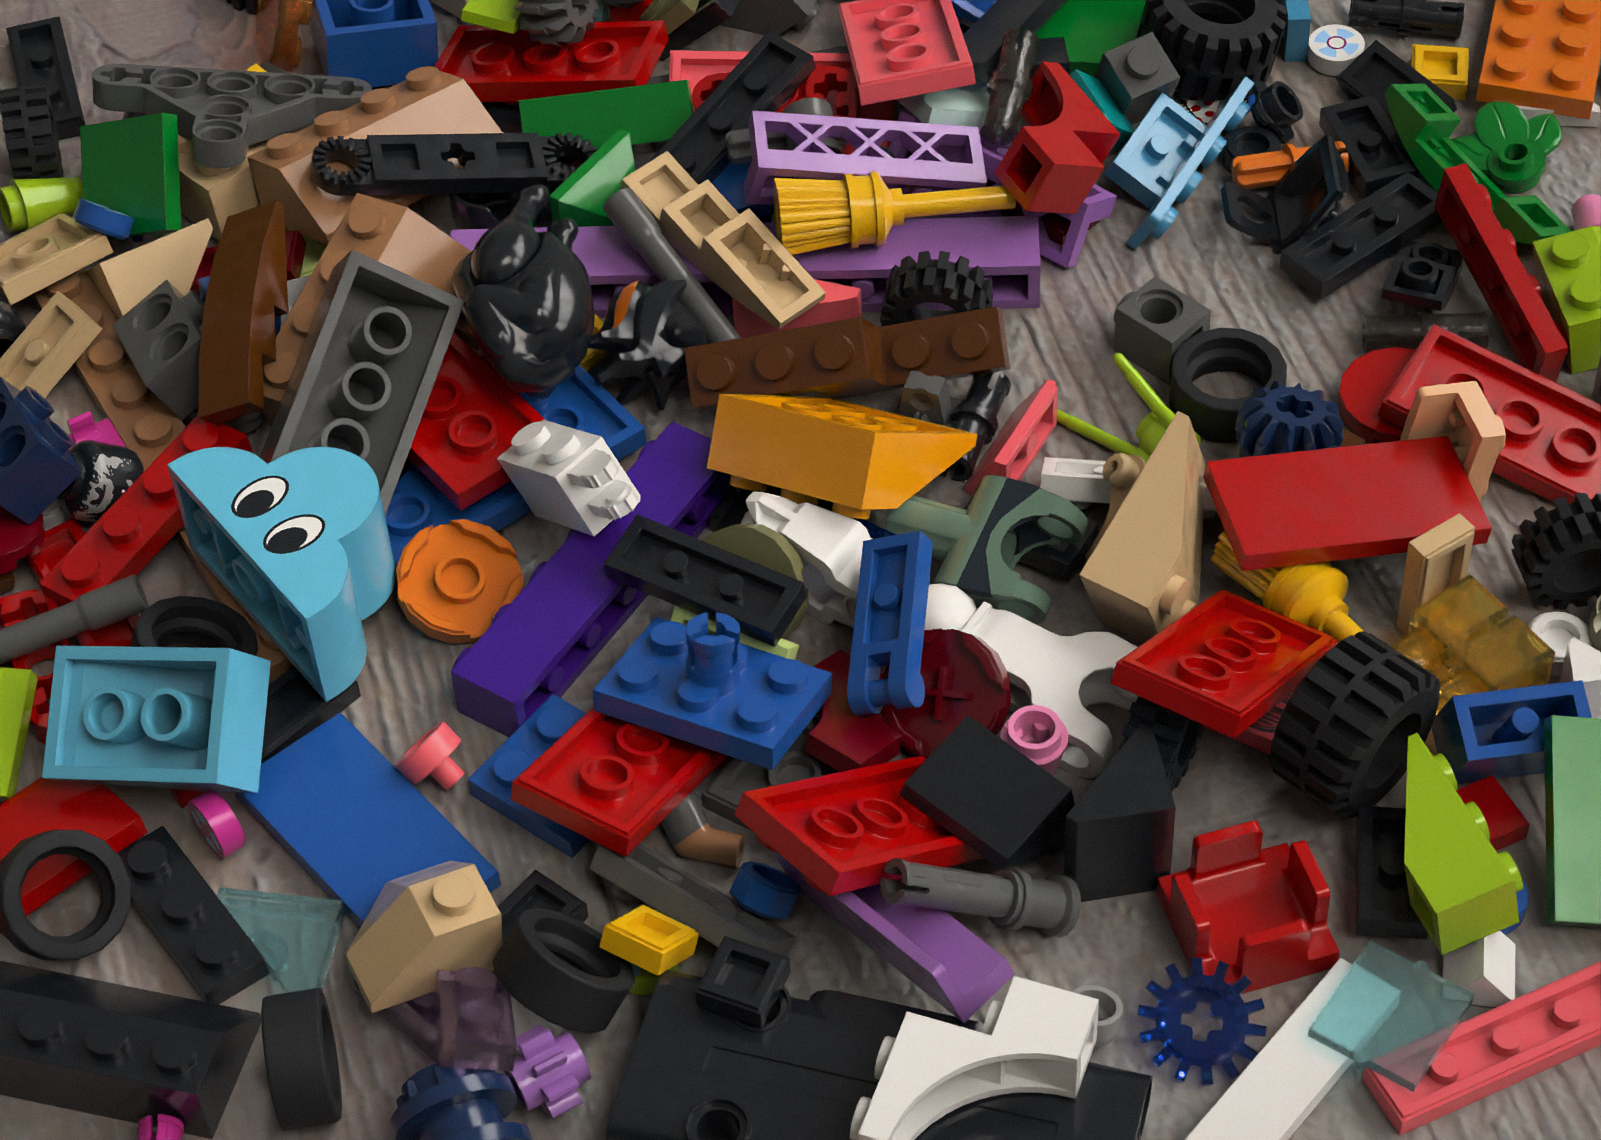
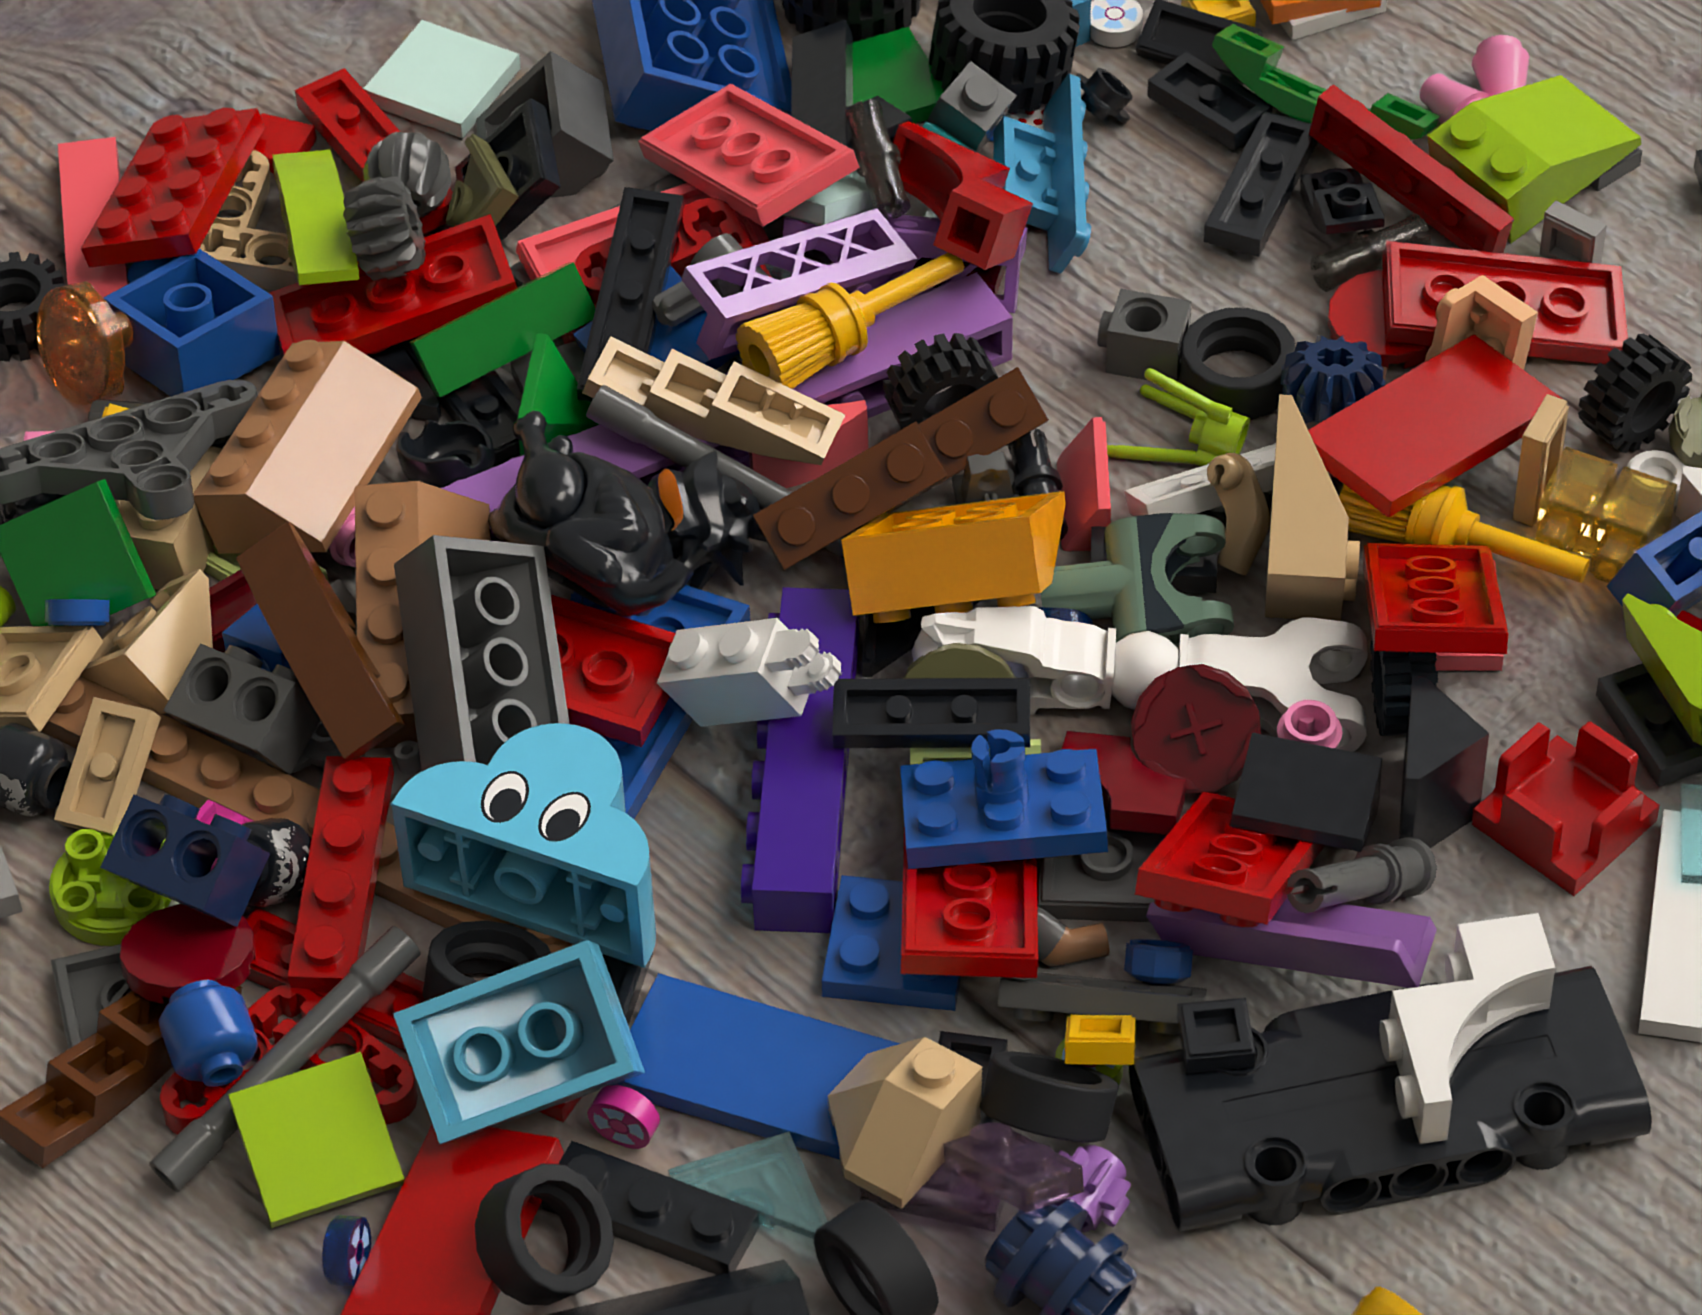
camera: 30 degrees left, 0 degrees up
black piece [310,132,597,196] -> none
coral tile [394,720,465,791] -> none
orange tile [395,519,524,644] -> none
blue plate [847,531,933,716] -> none
clear blue gear [1137,957,1267,1086] -> none
black piece [1221,134,1349,255] -> none
black tile [1222,126,1281,174] -> none
orange axle [1231,141,1349,189] -> none
black tyre [1269,631,1441,819] -> none
green plate [1450,101,1562,193] -> none

